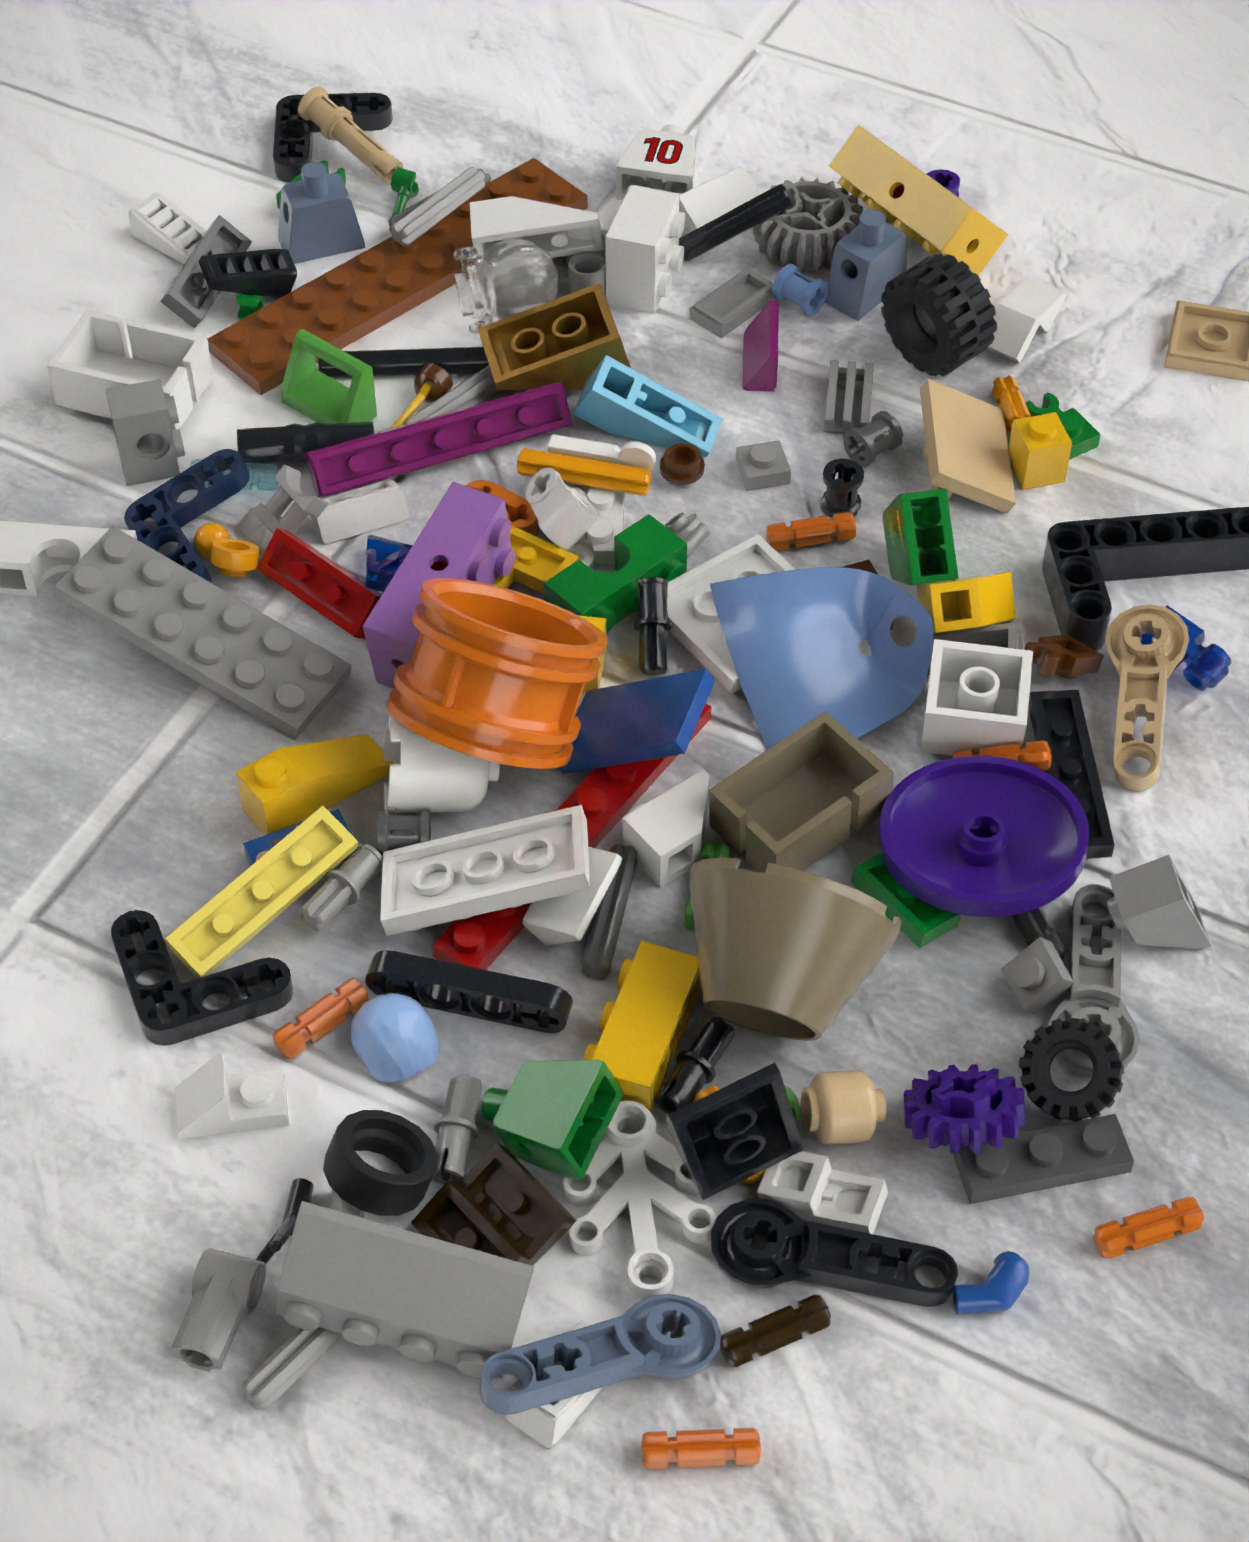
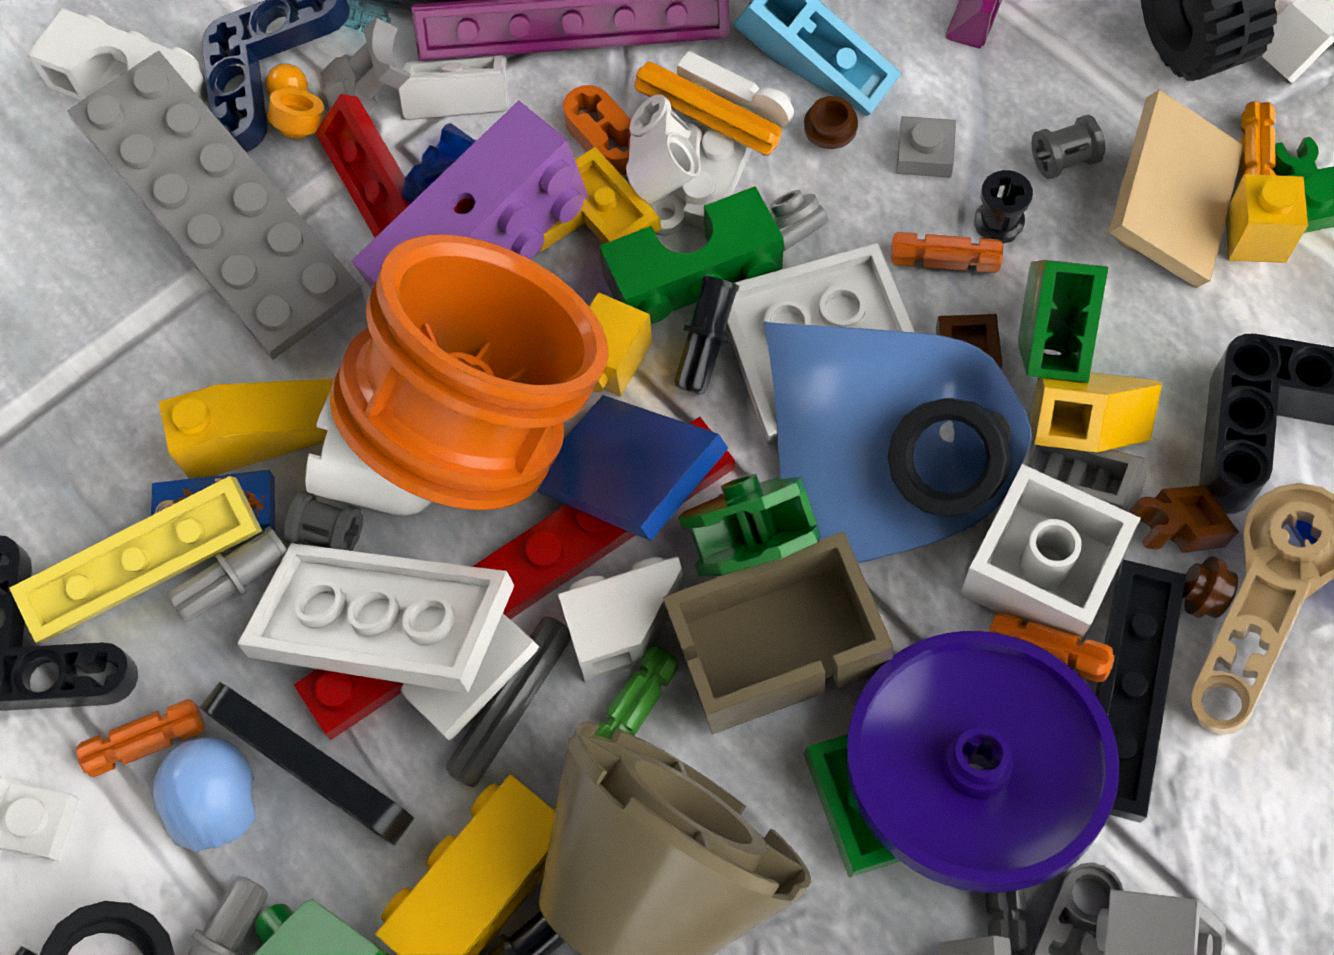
camera: 25 degrees right, 15 degrees up
light grey tile [824,360,874,433] -> none
none -> green hinge [678,474,821,576]
none -> black tyre [887,398,1011,517]
none -> reddish brown plate [1183,556,1238,618]

